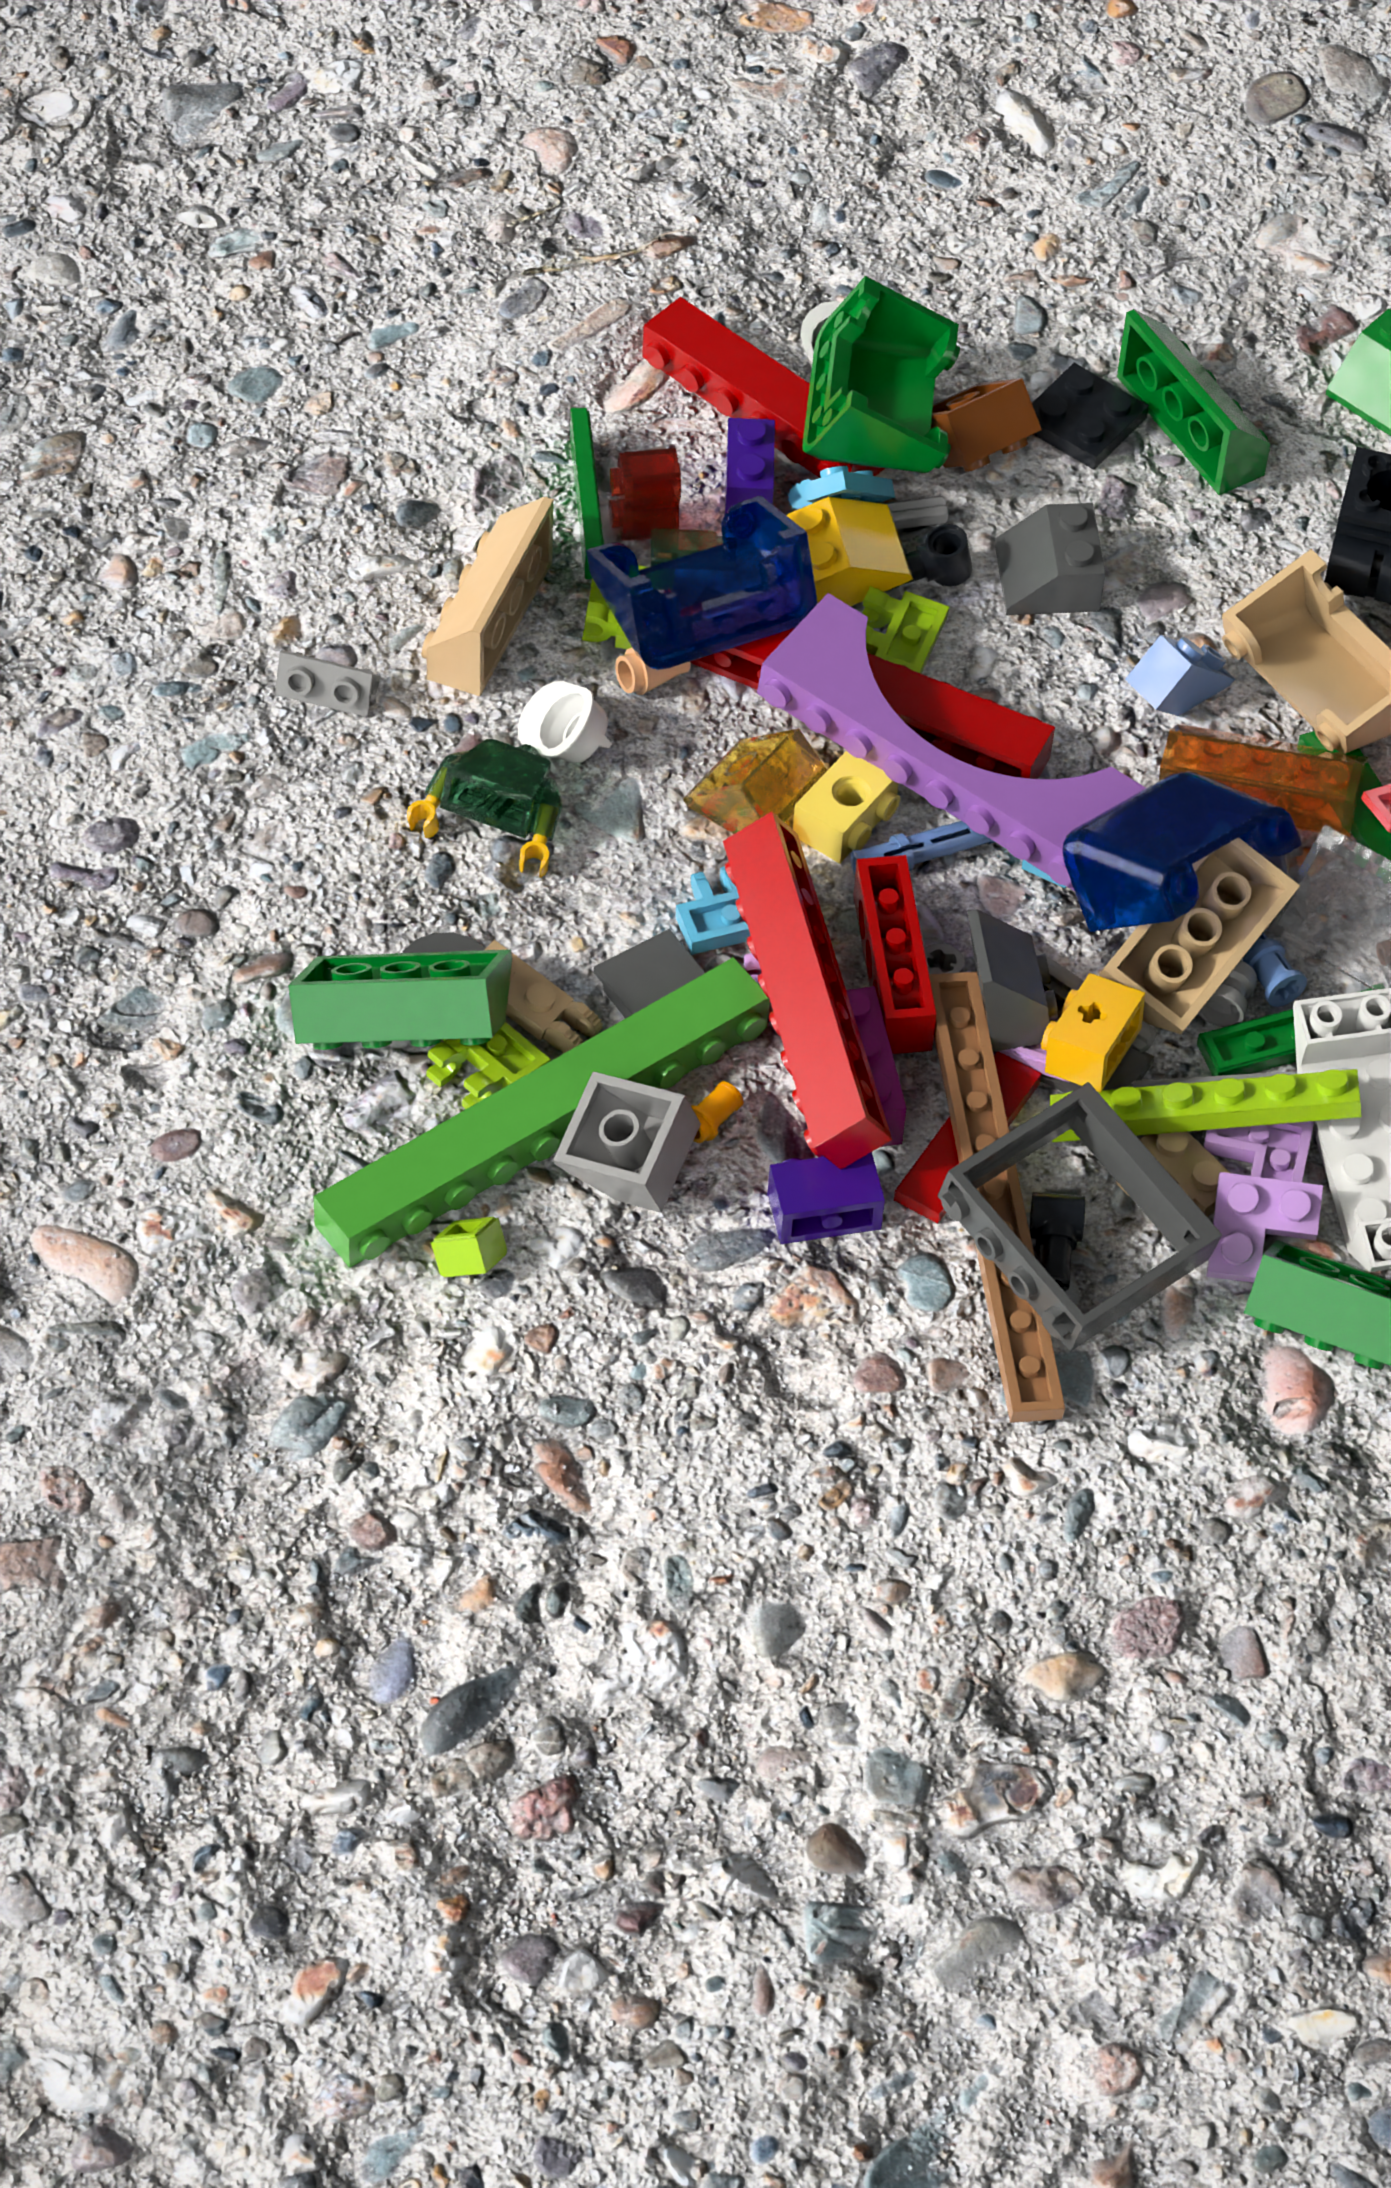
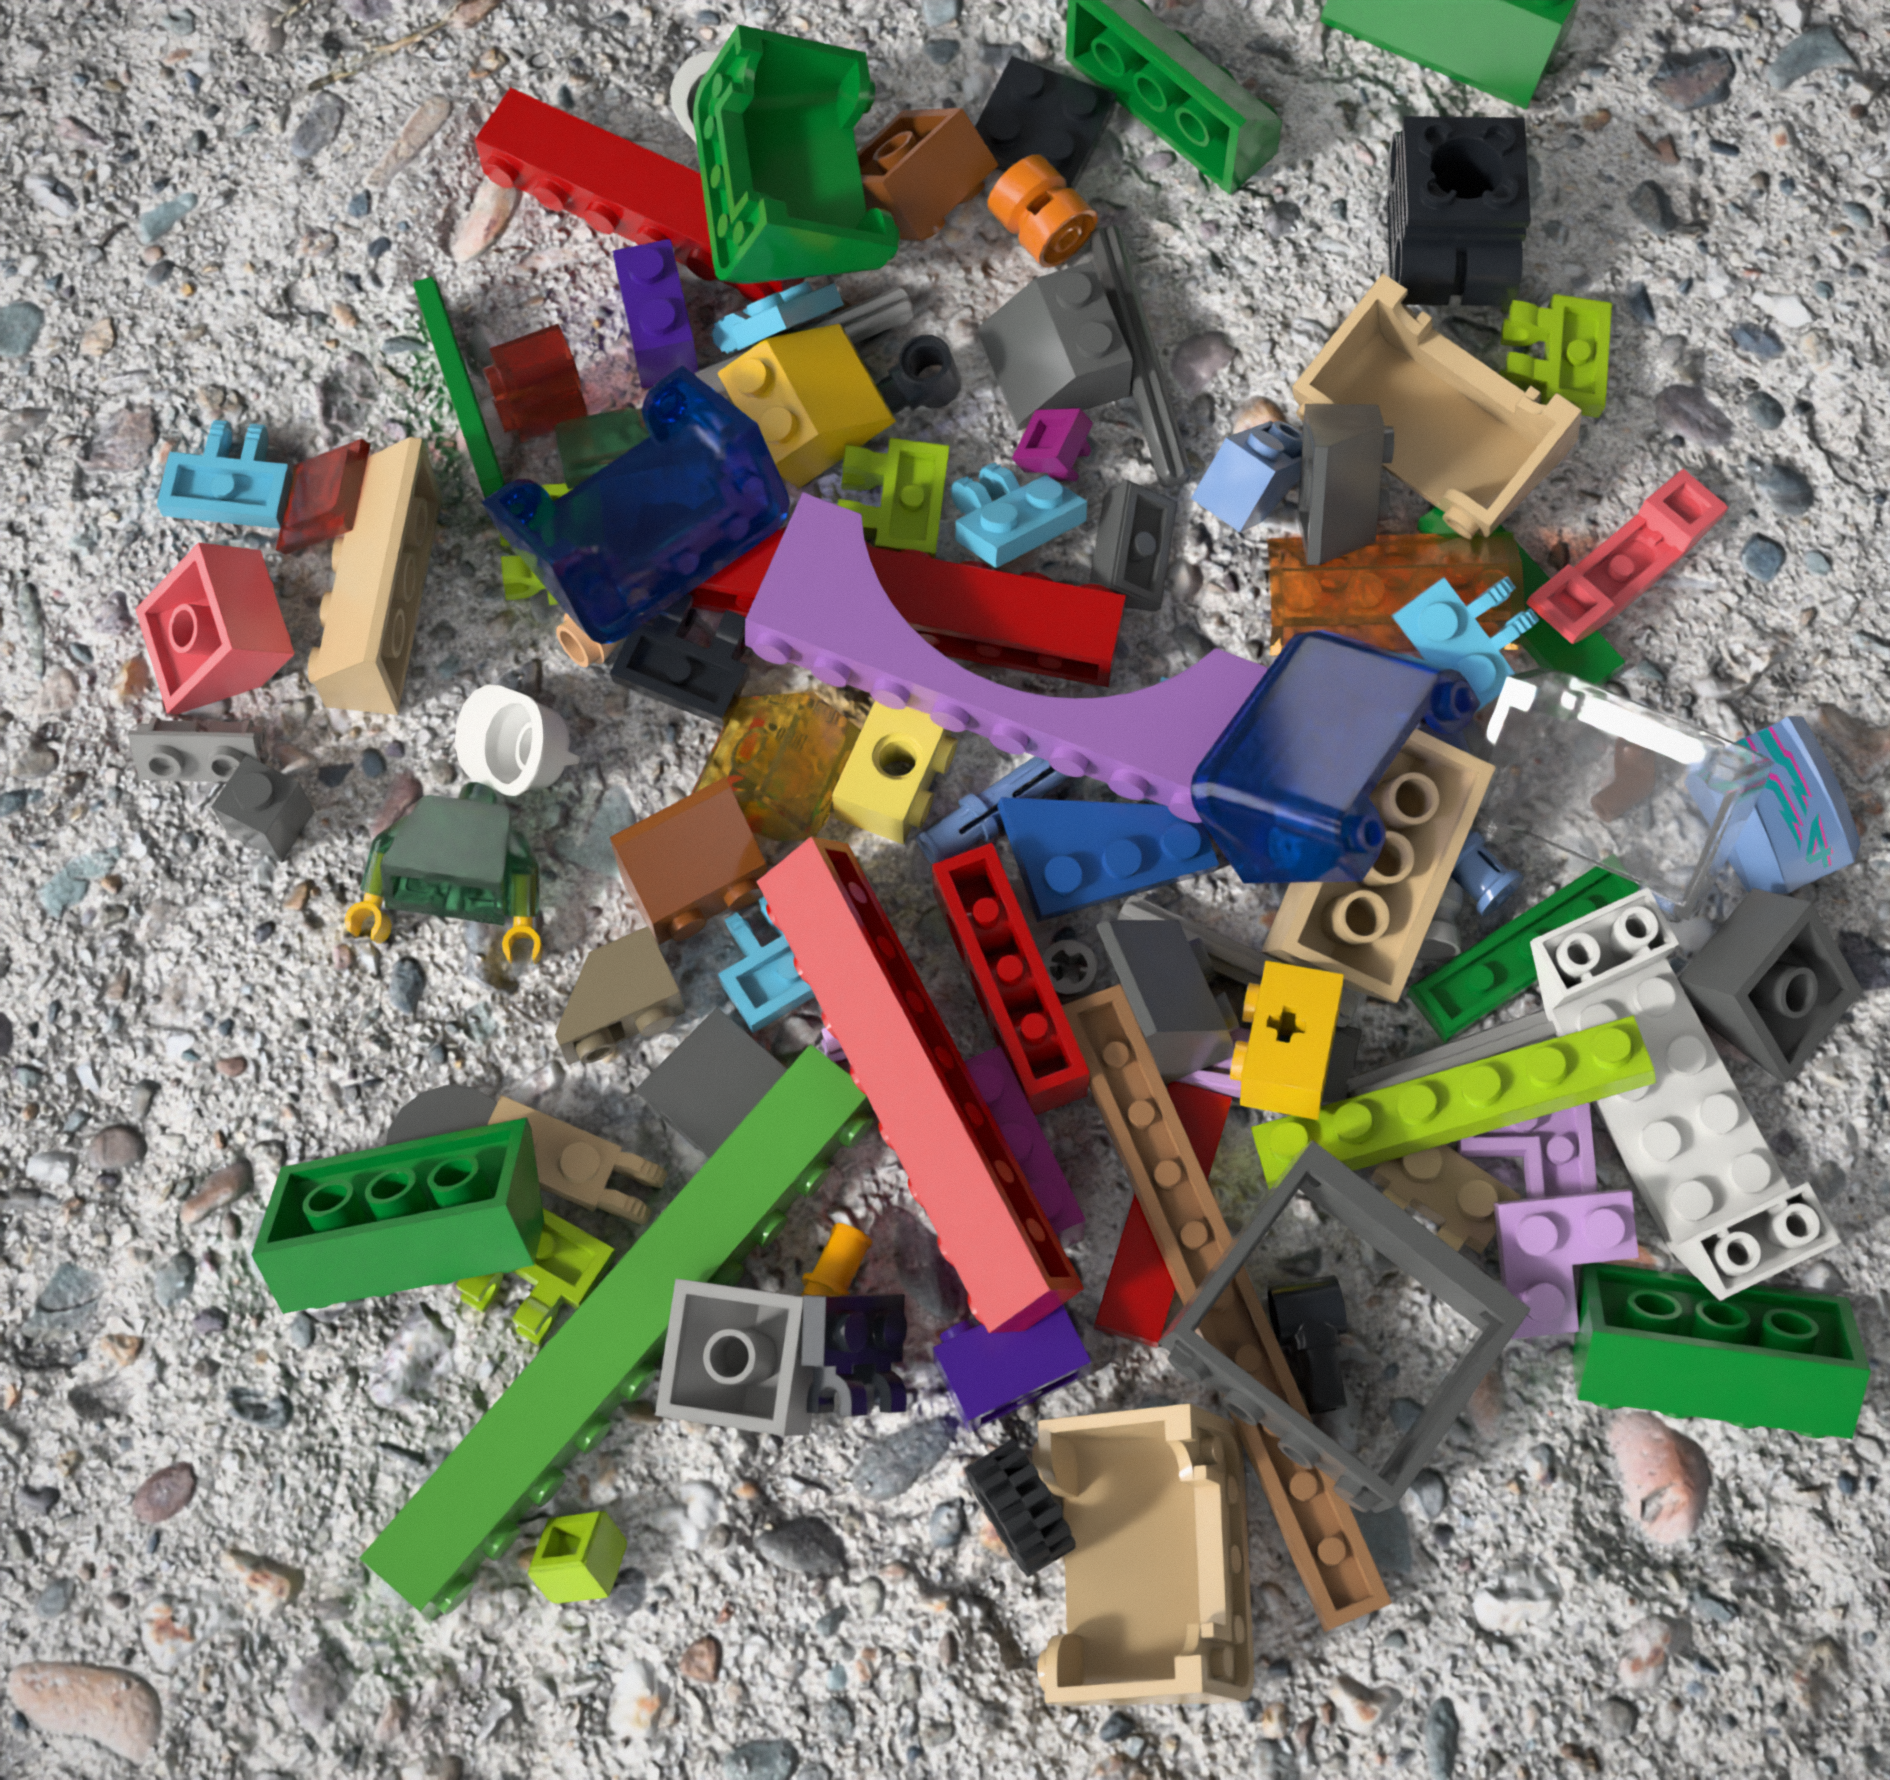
camera: 10 degrees left, 15 degrees up
none -> coral slope [135,542,294,714]
none -> medium azure hinge [157,420,293,529]
none -> dark grey brick [211,755,315,863]
none -> clear red piece [275,438,371,555]
none -> dark tan slope [555,925,686,1065]
none -> dark orange slope [609,777,768,945]
none -> black plate [610,587,750,727]
none -> black plate [801,1293,907,1417]
none -> medium azure hinge [950,462,1087,568]
none -> black tyre [964,1440,1076,1577]
none -> orange wheel [987,154,1098,268]
none -> blue wing [997,797,1219,922]
none -> magenta tile [1011,408,1093,482]
none -> tan windscreen [1032,1403,1254,1706]
none -> dark grey slope [1089,480,1178,612]
none -> dark grey axle [1090,225,1191,488]
none -> dark grey slope [1297,404,1394,565]
none -> medium azure hinge [1391,576,1539,718]

